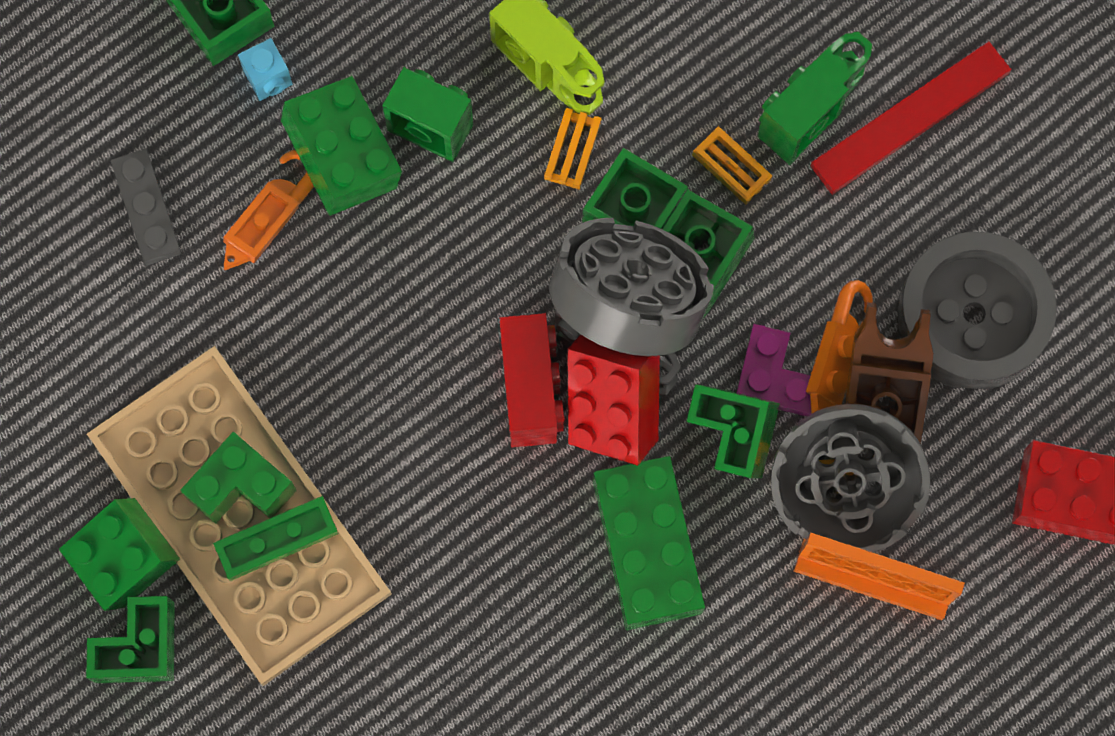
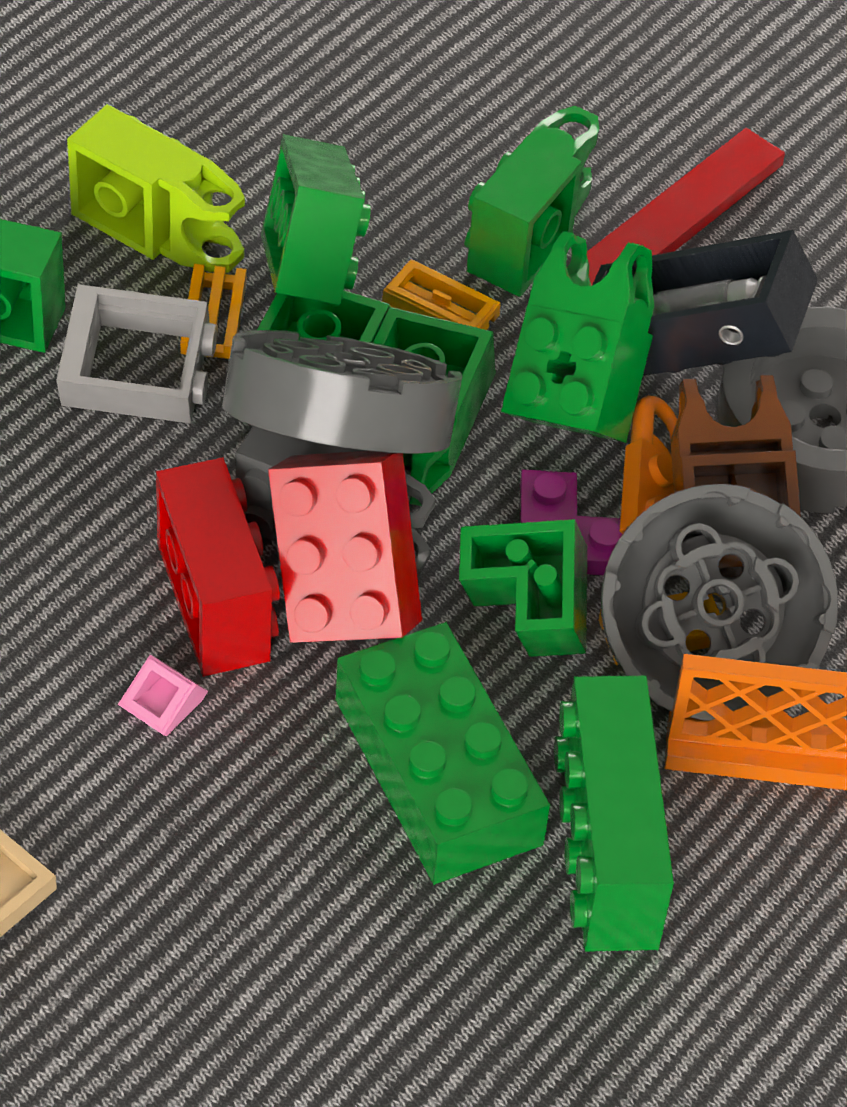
camera: 15 degrees left, 25 degrees down
none -> light grey window [56,284,218,424]
none -> bright pink slope [118,655,208,736]
none -> green brick [261,134,371,305]
none -> green brick [501,231,654,443]
none -> green brick [554,676,674,952]
none -> black piece [592,230,818,376]

